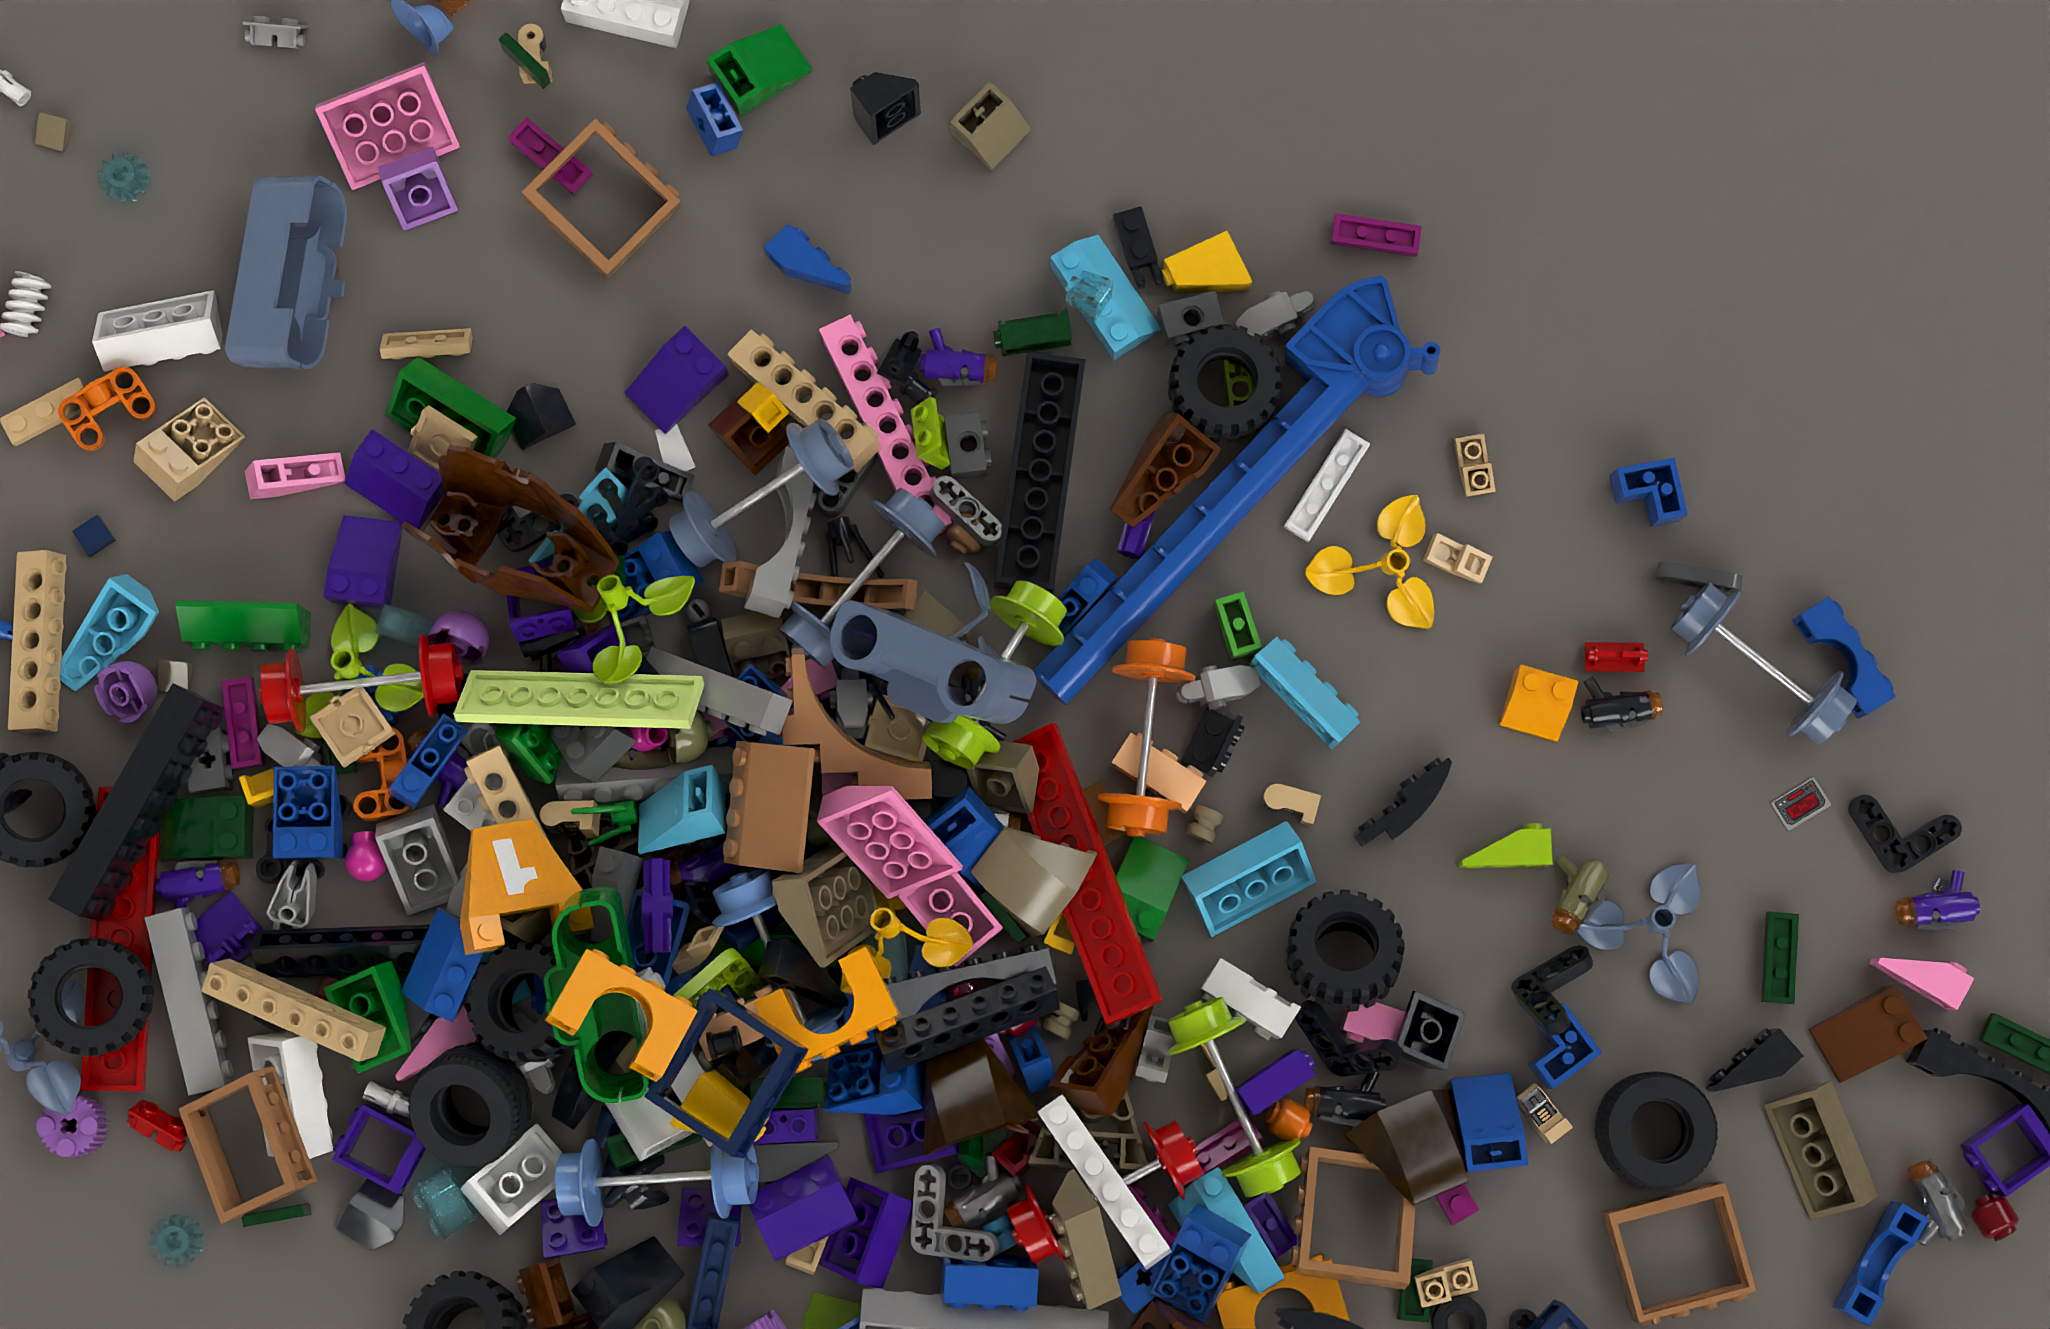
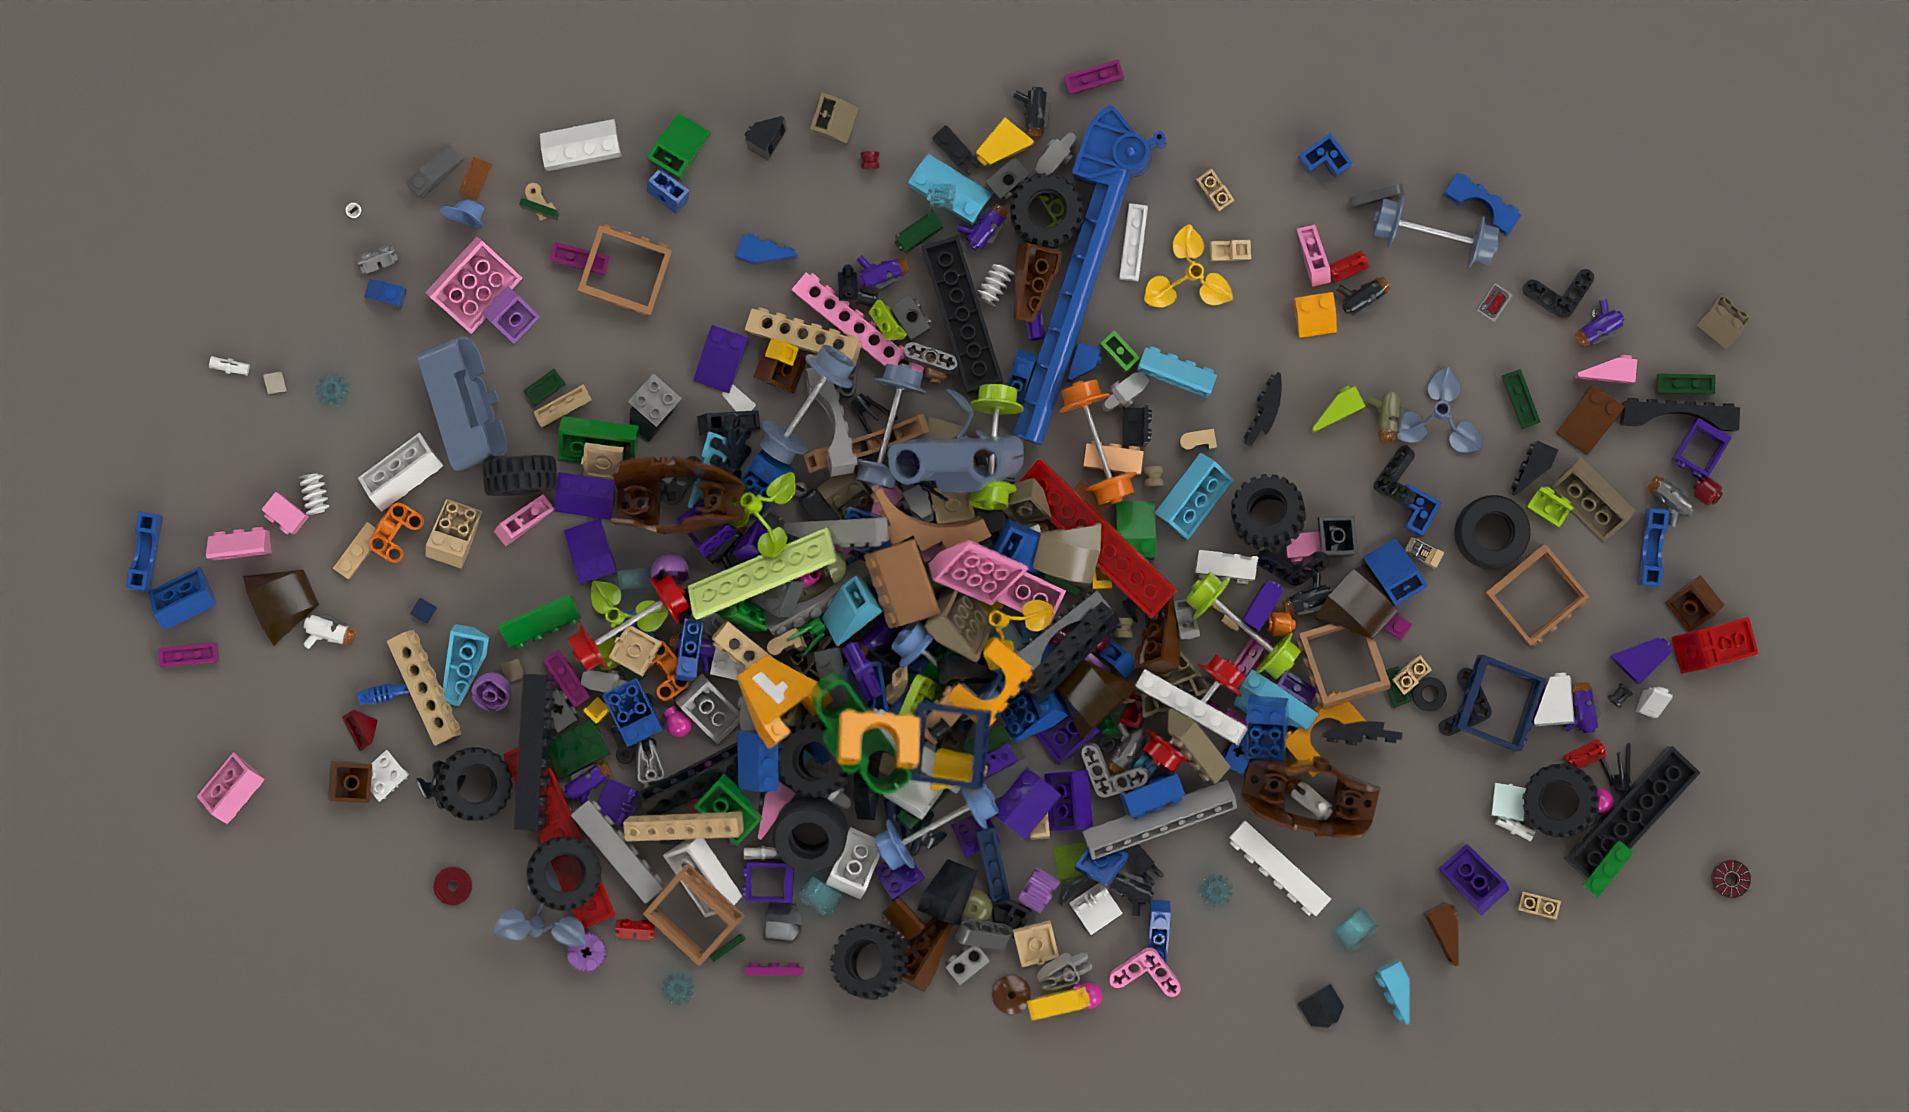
camera: 20 degrees left, 5 degrees up
none -> blue slope [364,279,407,308]
none -> black tyre [482,455,558,496]
none -> dark green tile [523,368,566,406]
none -> light grey hinge [628,373,682,427]
none -> magenta plate [744,963,803,975]
none -> dark red wheel [860,151,880,170]
none -> dark purple piece [957,203,1008,251]
none -> white piece [976,264,1015,307]
none -> black piece [1013,87,1051,138]
none -> blue slope [1067,342,1103,382]
none -> bright pink slope [1297,225,1331,287]
none -> lime bracket [1526,486,1574,528]

